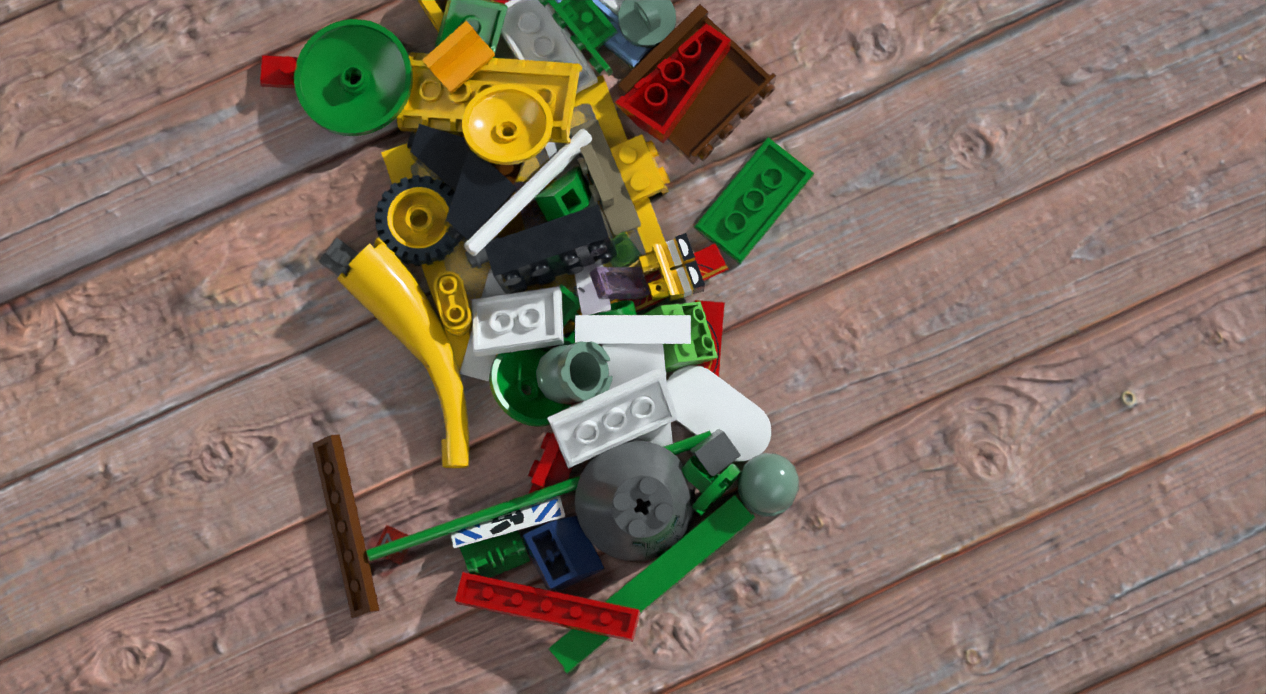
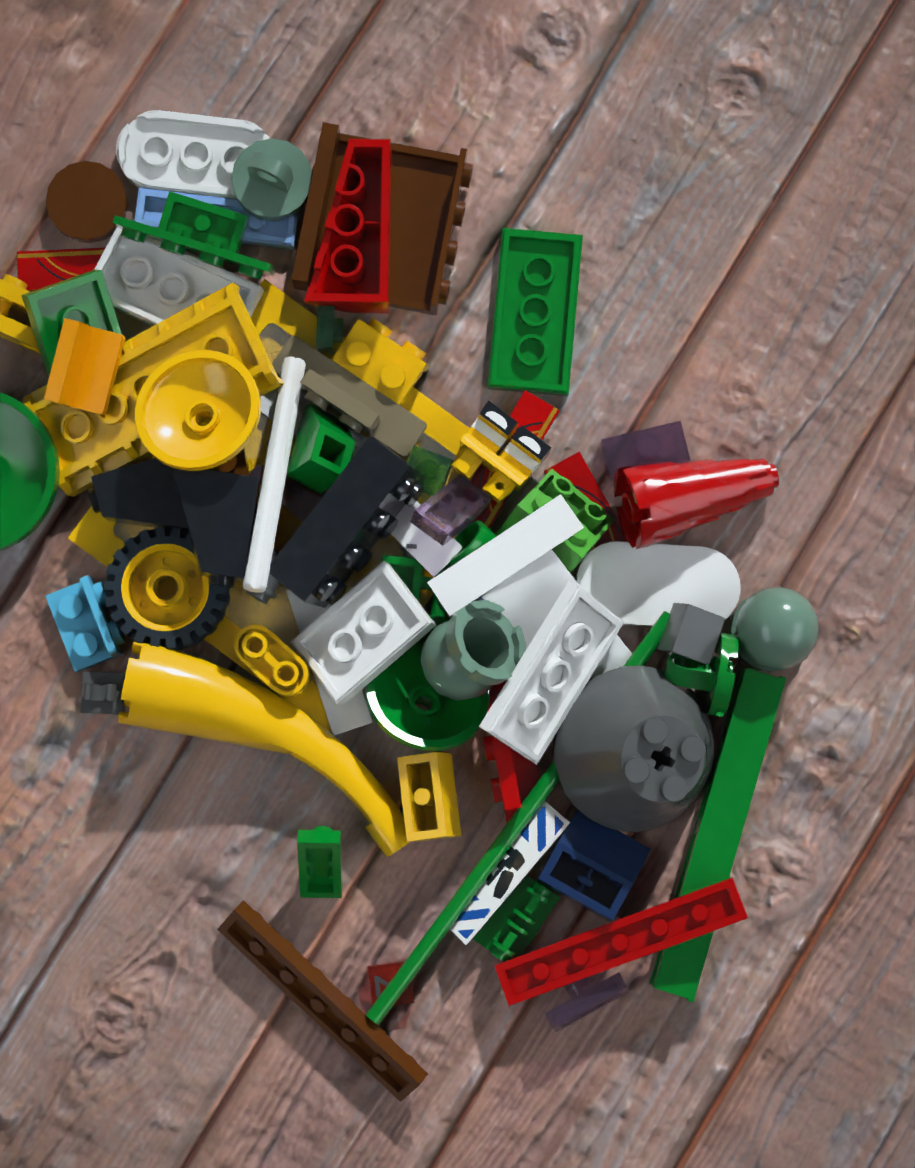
camera: 35 degrees left, 5 degrees up
none -> medium azure bracket [45,575,125,673]
none -> green tile [297,826,343,898]
none -> clear green plate [316,305,344,354]
none -> yellow brick [397,752,462,842]
none -> clear purple tile [545,972,629,1032]
none -> clear purple tile [600,421,690,481]
none -> red cone [613,458,779,550]

